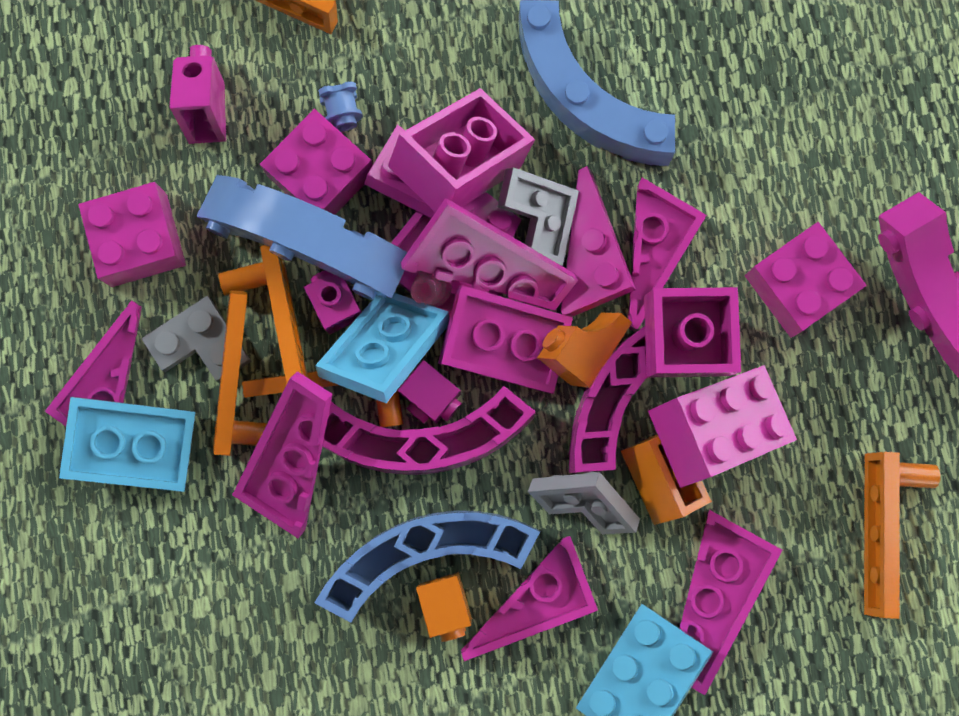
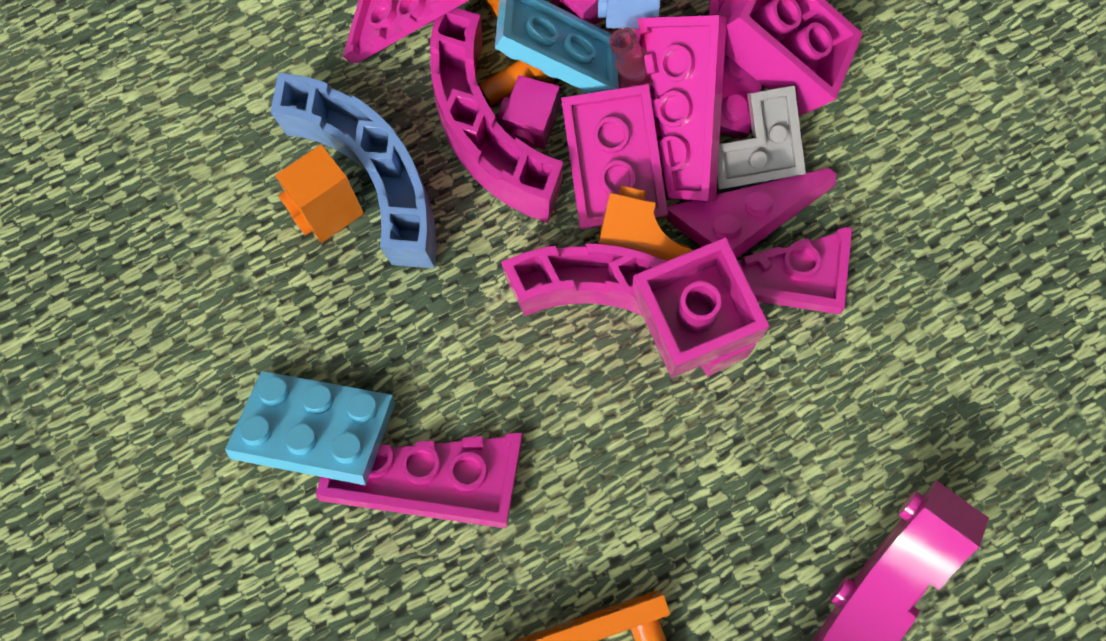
camera: 70 degrees right, 10 degrees down
dark pink wing [461,536,598,661] -> none
medium blue brick [519,0,675,166] -> none
light grey plate [528,472,640,535] -> none
orange brick [621,434,712,525] -> none
brick [648,365,797,488] -> none
dark pink brick [744,222,867,338] -> none

